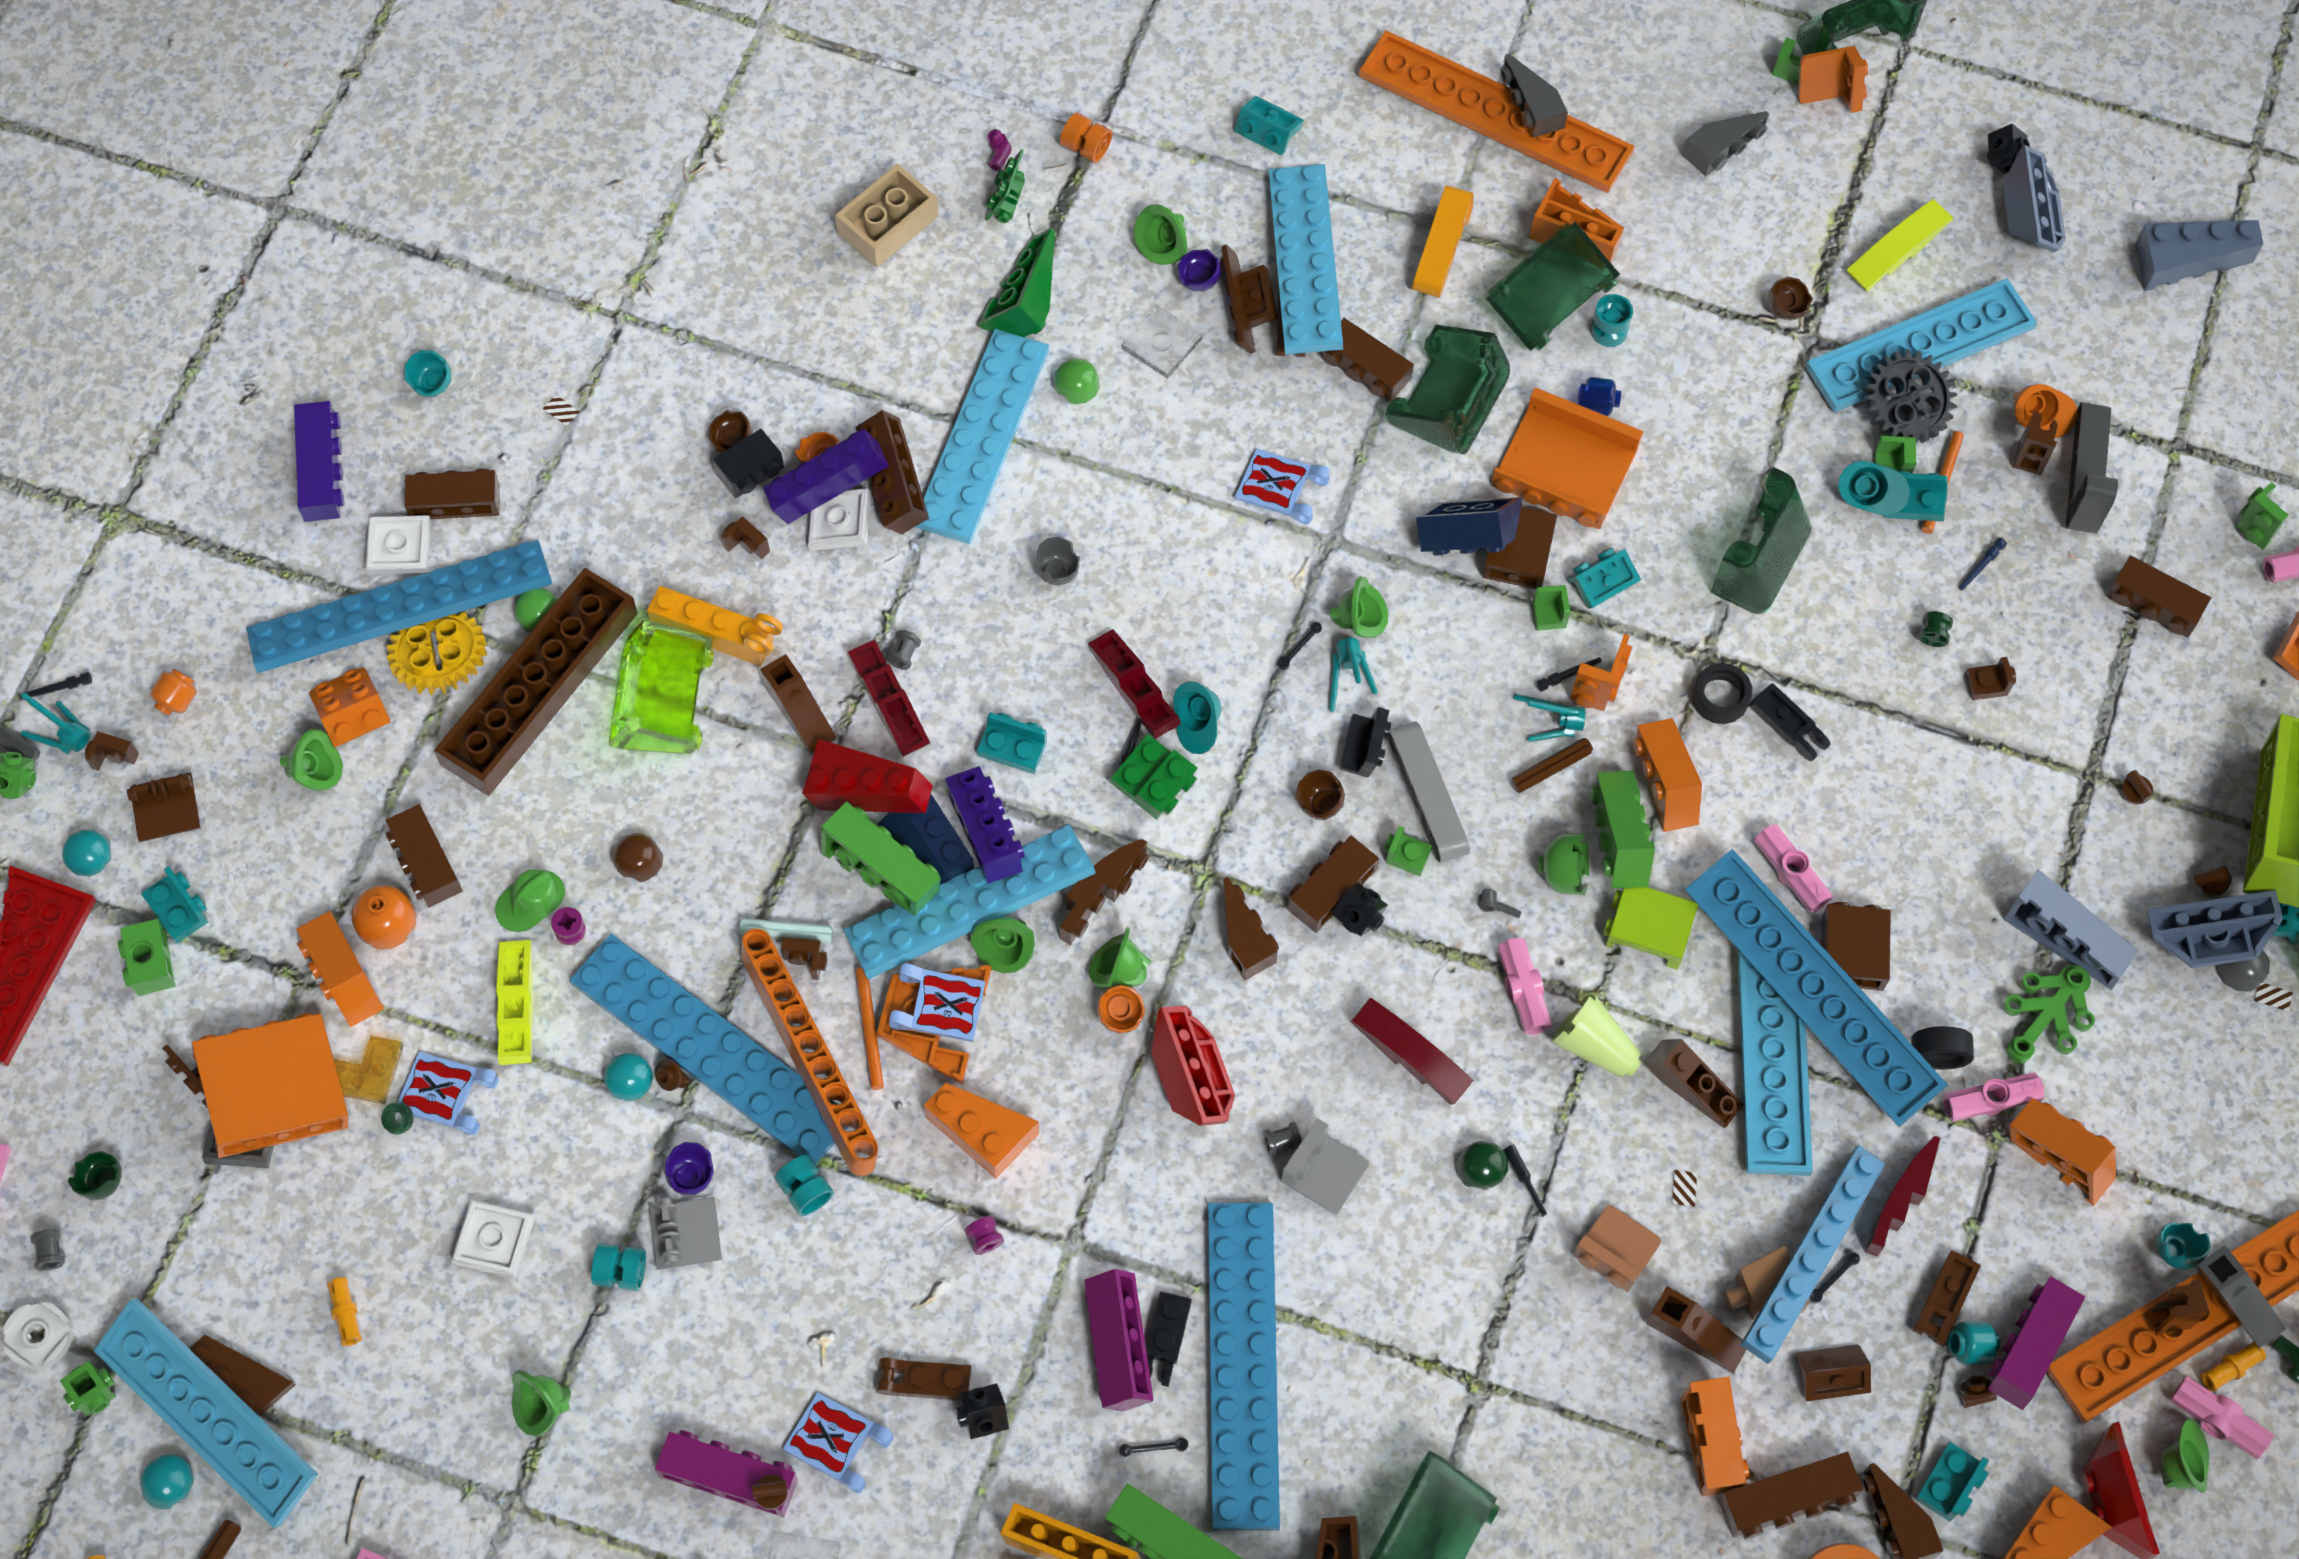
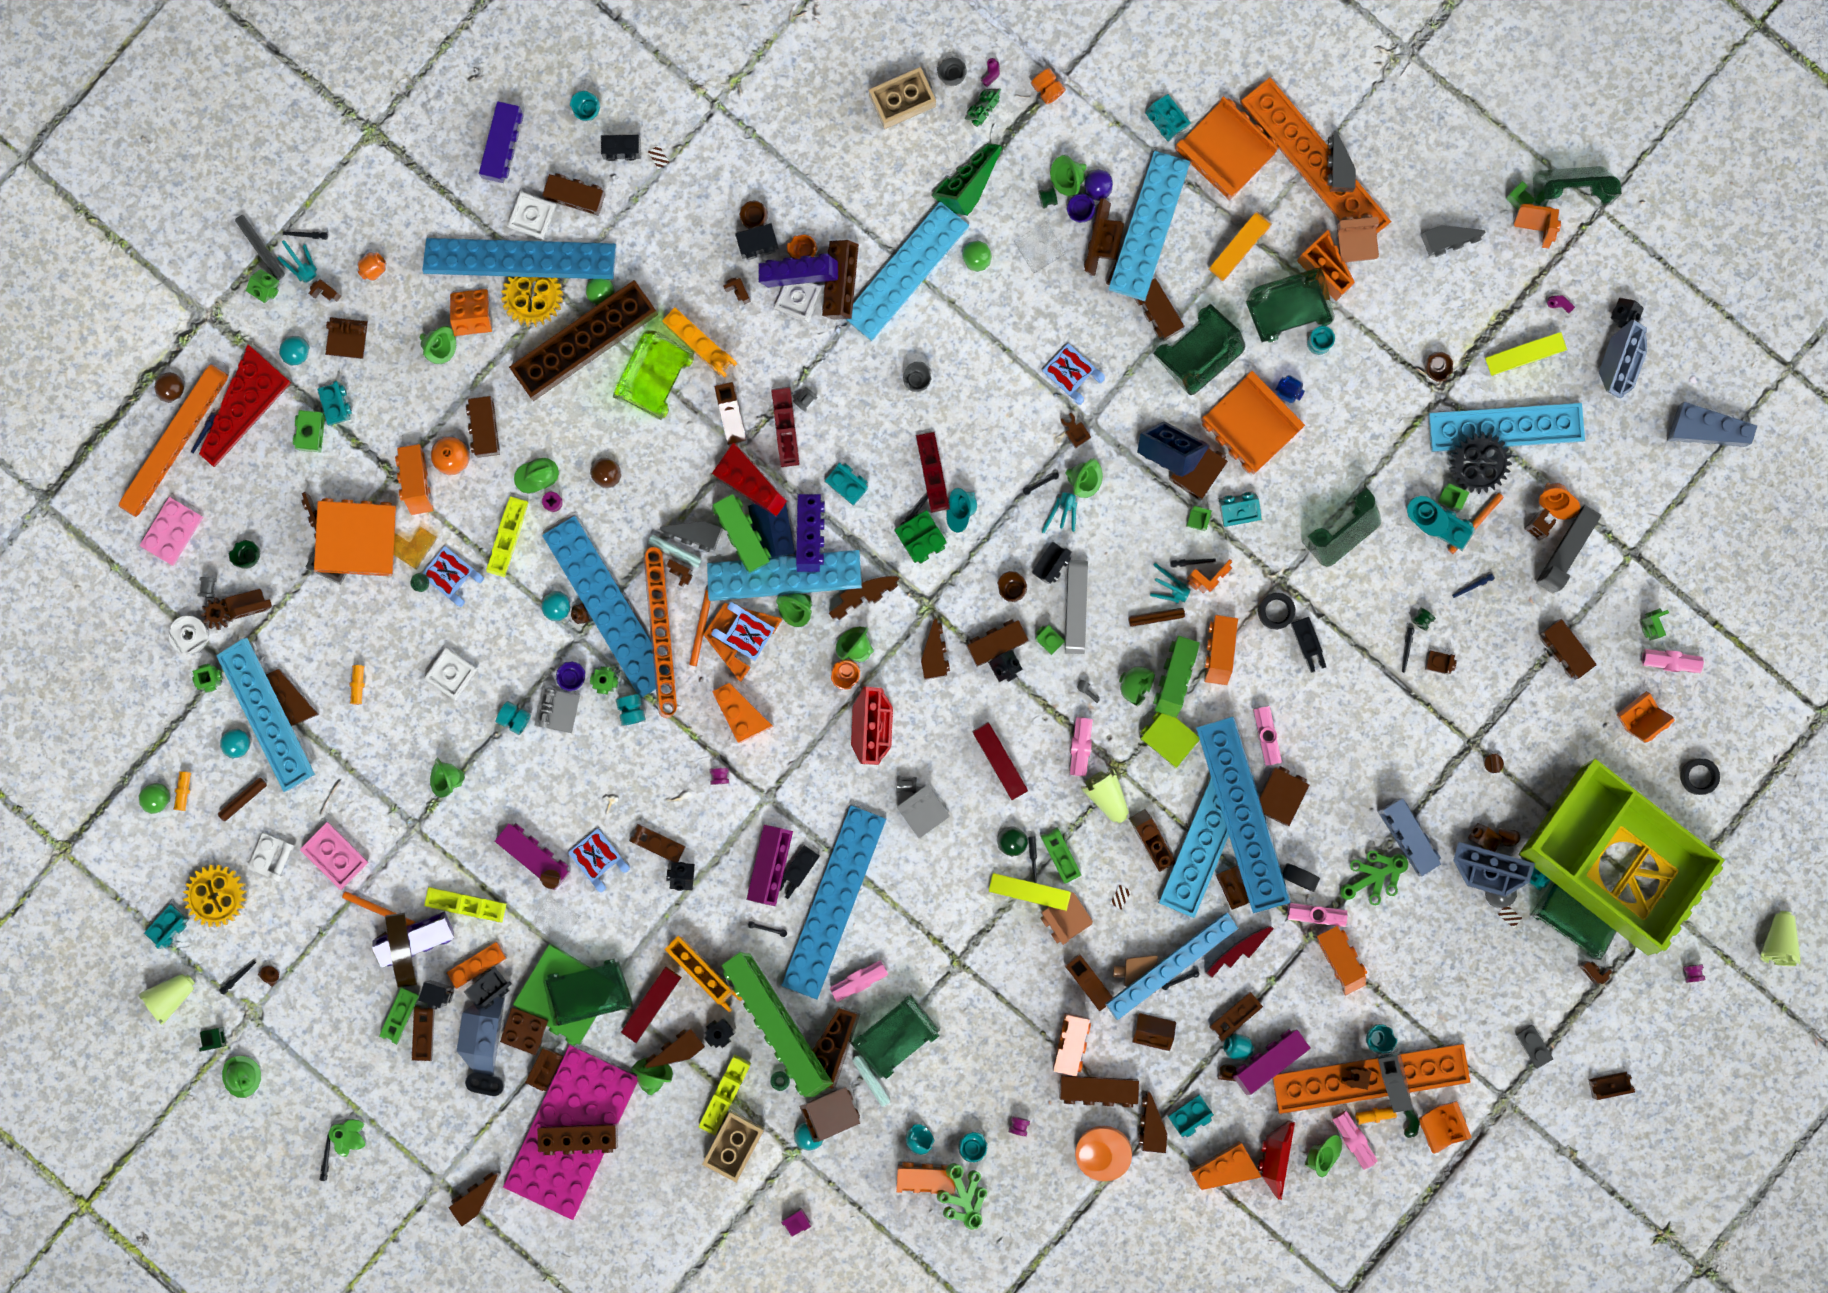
camera: 25 degrees right, 20 degrees up
none -> reddish brown gear [200,597,233,630]
none -> reddish brown panel [224,589,272,620]
none -> bright green brick [590,666,619,695]
none -> black brick [601,135,641,161]
none -> dark grey slope [660,521,723,552]
none -> bright pink piece [830,960,888,1002]
none -> dark grey hair [937,57,967,86]
none -> neon yellow slope [988,873,1071,911]
none -> dark green wheel [1038,186,1058,209]
none -> bright green plate [1040,827,1082,884]
none -> reddish brown plate [1060,413,1092,449]
none -> dark purple hair [1085,169,1113,201]
none -> orange panel [1175,96,1278,201]
none -> reddish brown panel [1216,865,1250,910]
none -> nougat bracket [1337,215,1379,263]
none -> black piece [1402,627,1415,673]
none -> reddish brown bracket [1468,823,1503,852]
none -> magenta arm [1547,295,1575,314]

